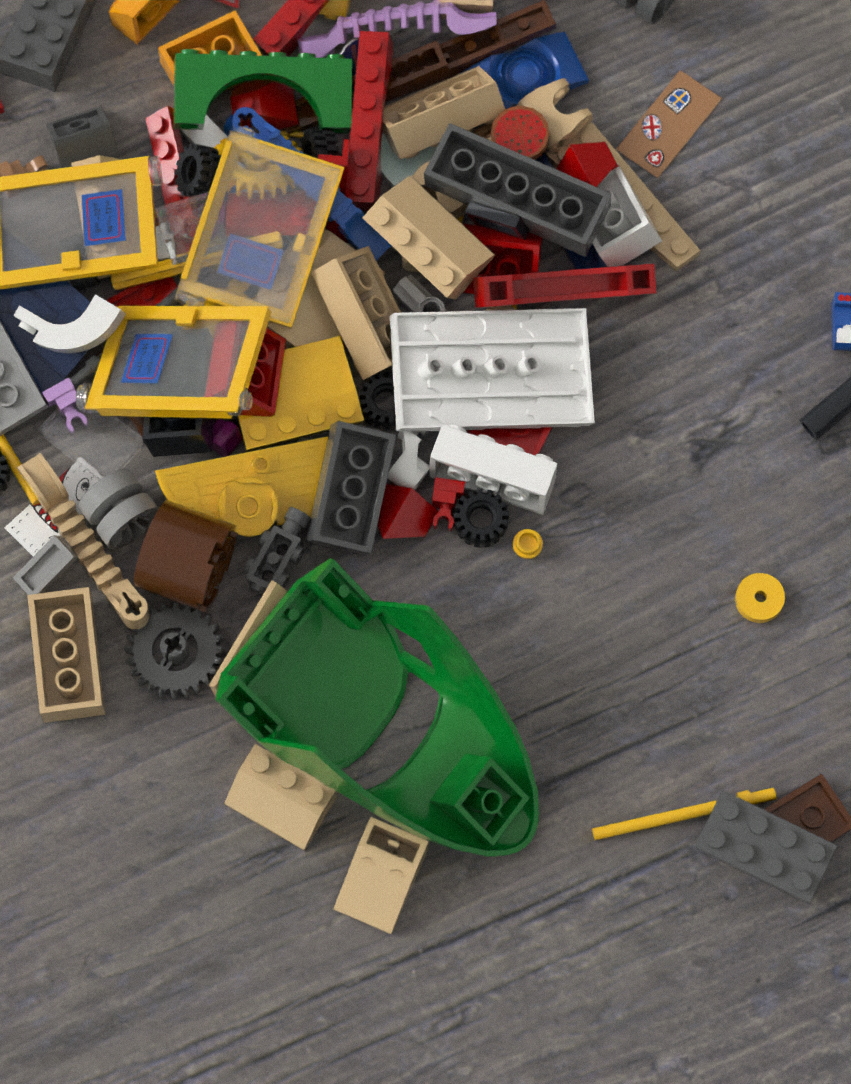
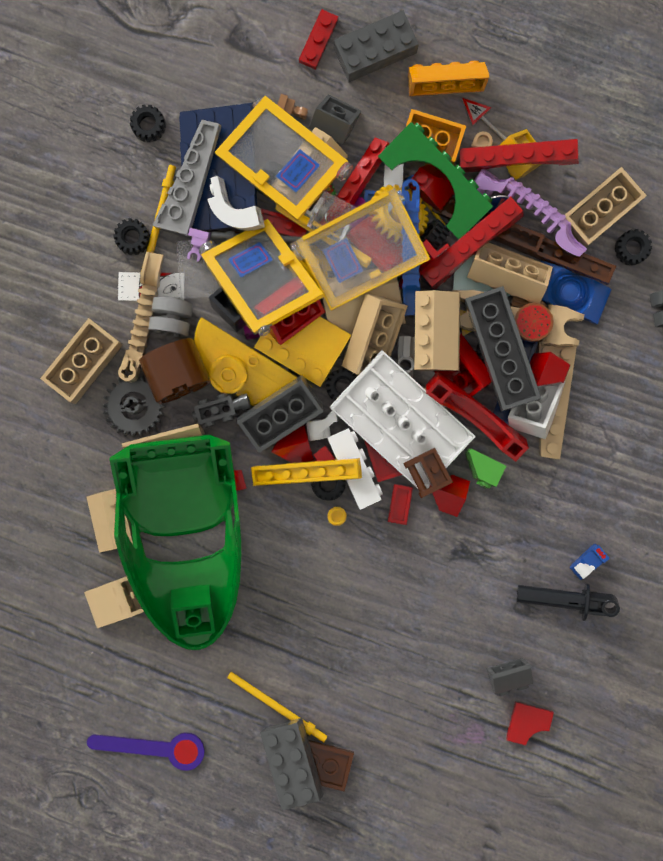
camera: 45 degrees right, 15 degrees up
light grey tile [13,535,78,595] -> none
black tyre [175,144,221,200] -> none
black tile [465,202,530,240] -> none
medium nougat sticker [616,70,722,178] -> none
yellow piece [735,573,785,623] -> none
none -> dark purple piece [87,733,205,771]
none -> yellow tile [251,458,362,486]
none -> red tile [387,484,413,525]
none -> reddish brown plate [403,448,453,498]
none -> red slope [430,475,470,517]
none -> bright green slope [465,448,506,489]
none -> tan tile [471,131,493,148]

